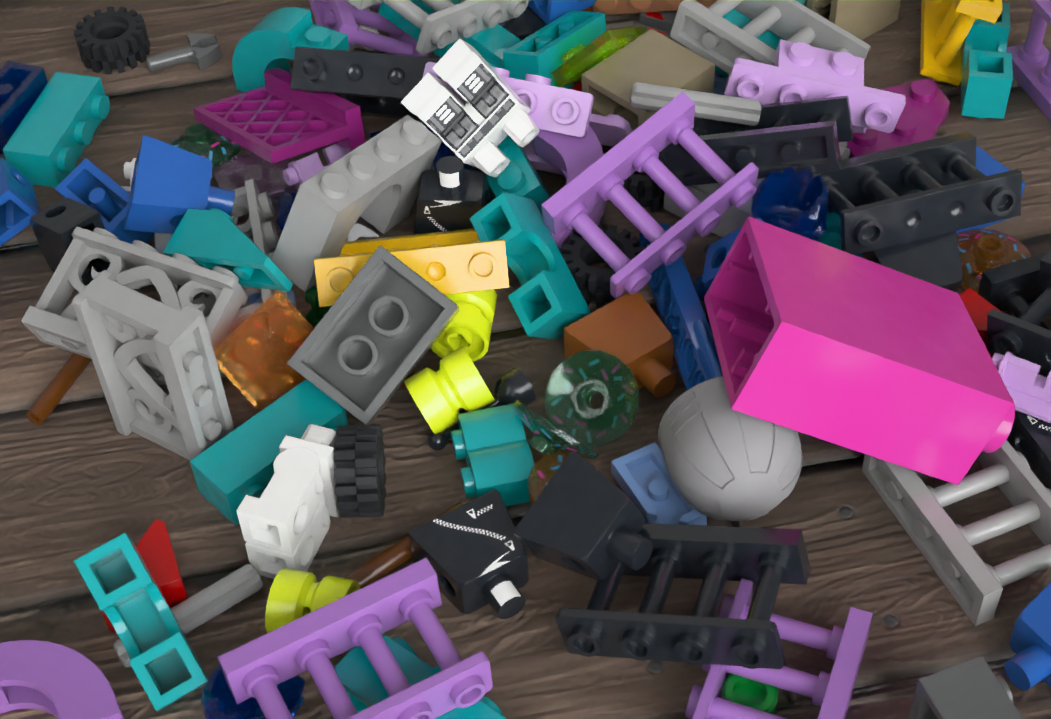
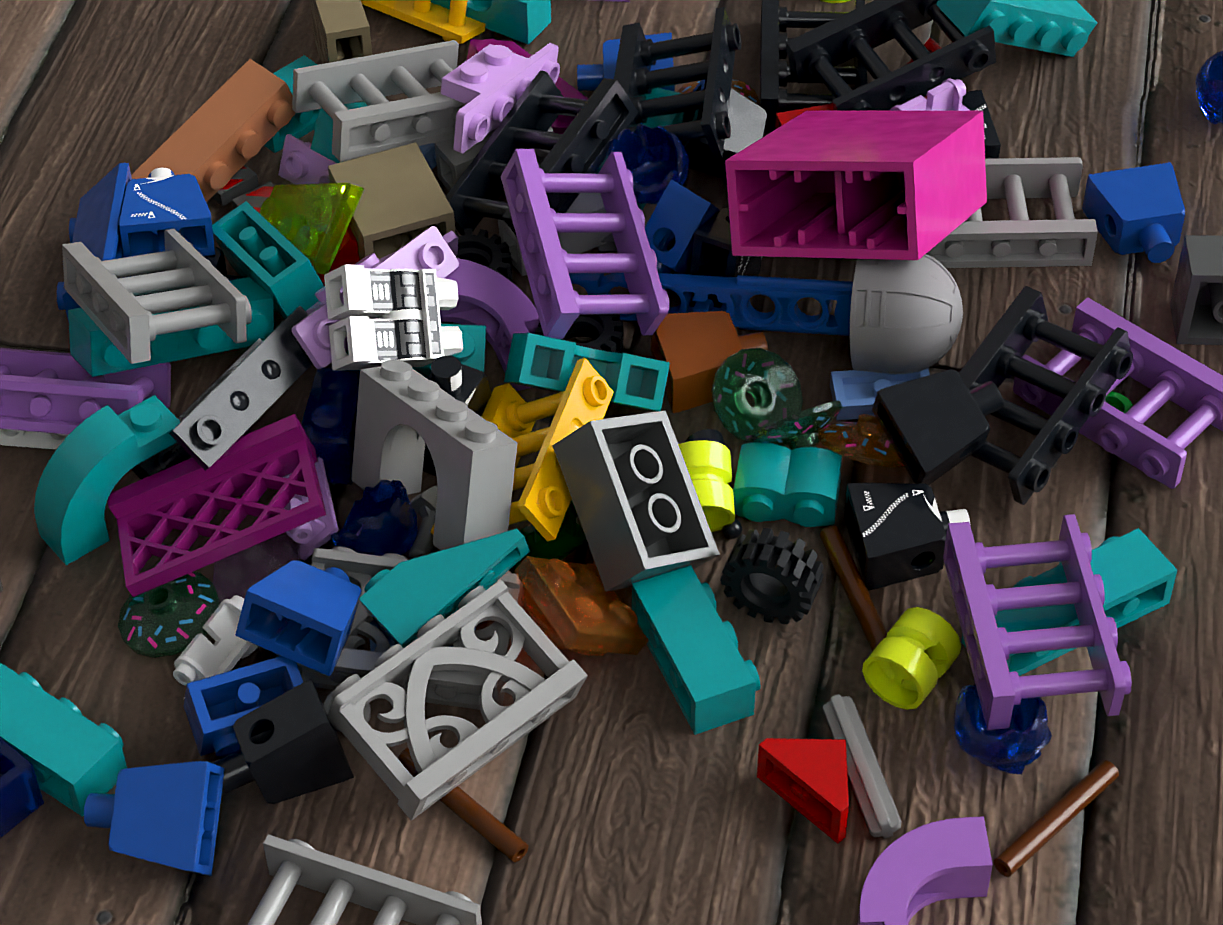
camera: 70 degrees left, 0 degrees up
light grey fence [72,270,235,460] -> none
teal arch [74,533,210,711] -> none
white hips [236,424,339,579] -> none
light grey axle [630,82,761,126] -> none

